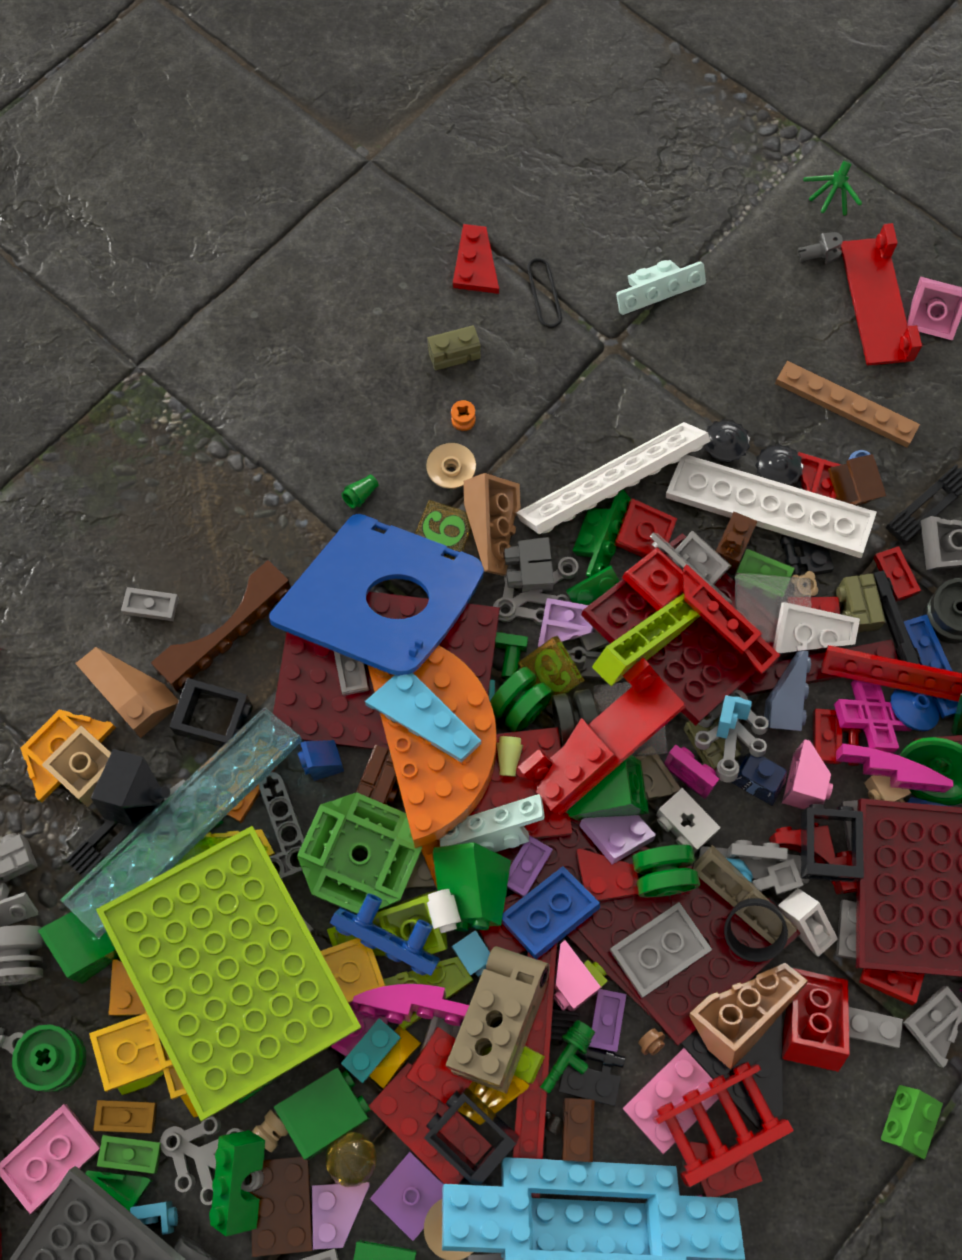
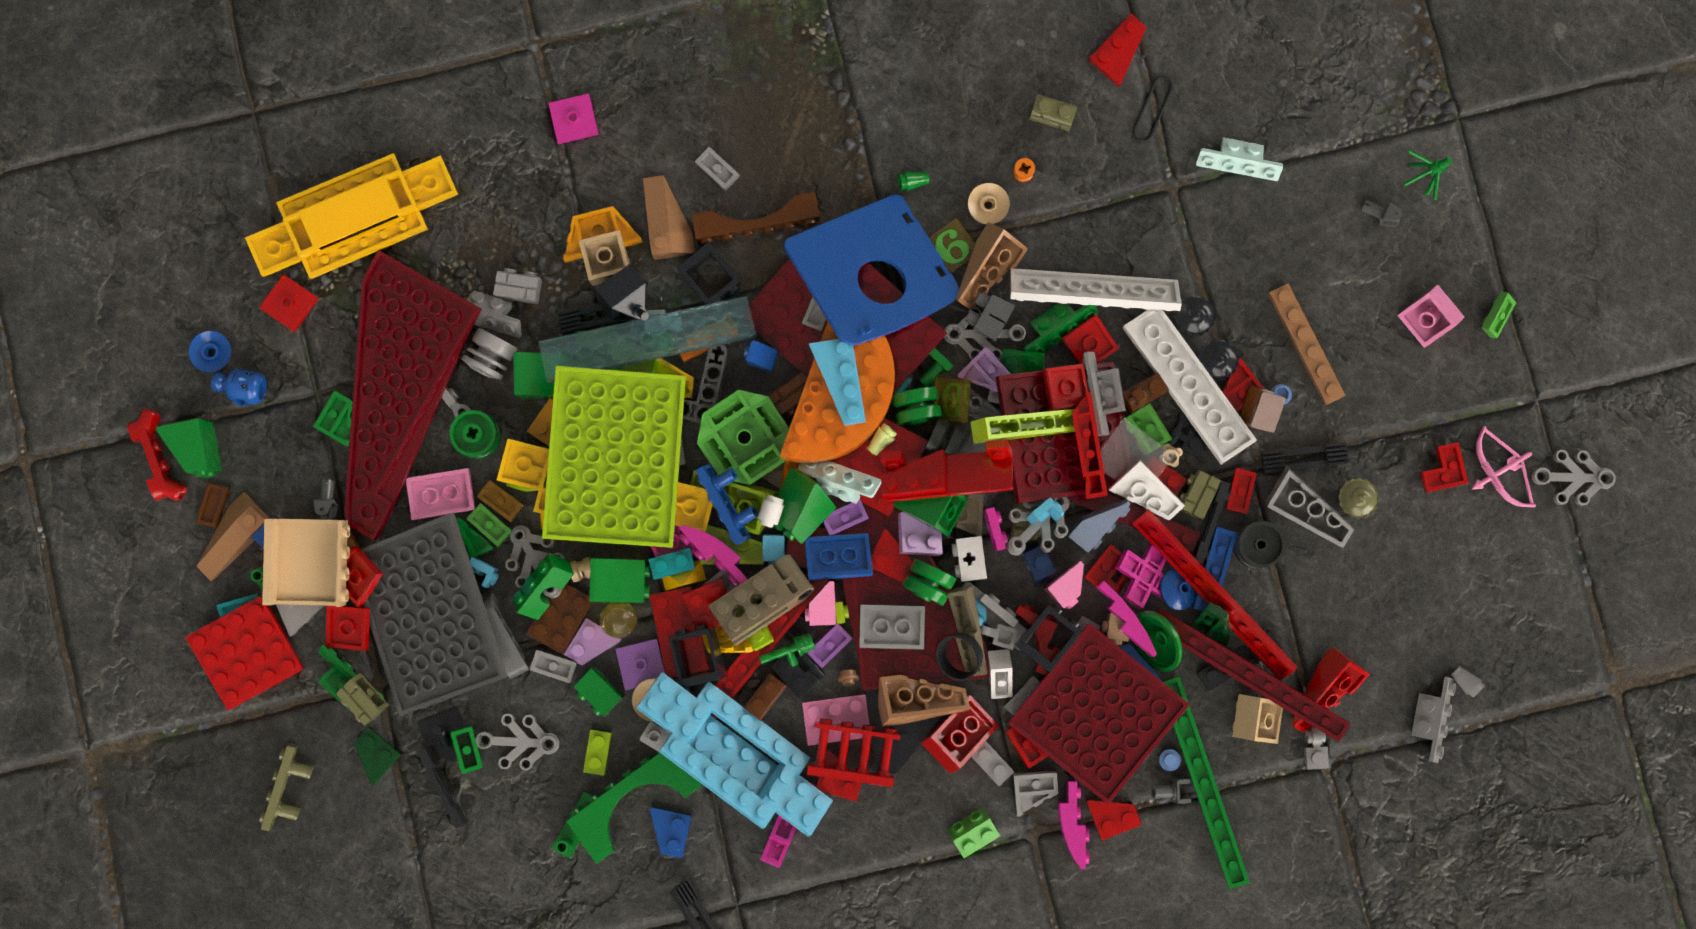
camera: 40 degrees right, 15 degrees up
red bracket [840,223,922,365] -> none

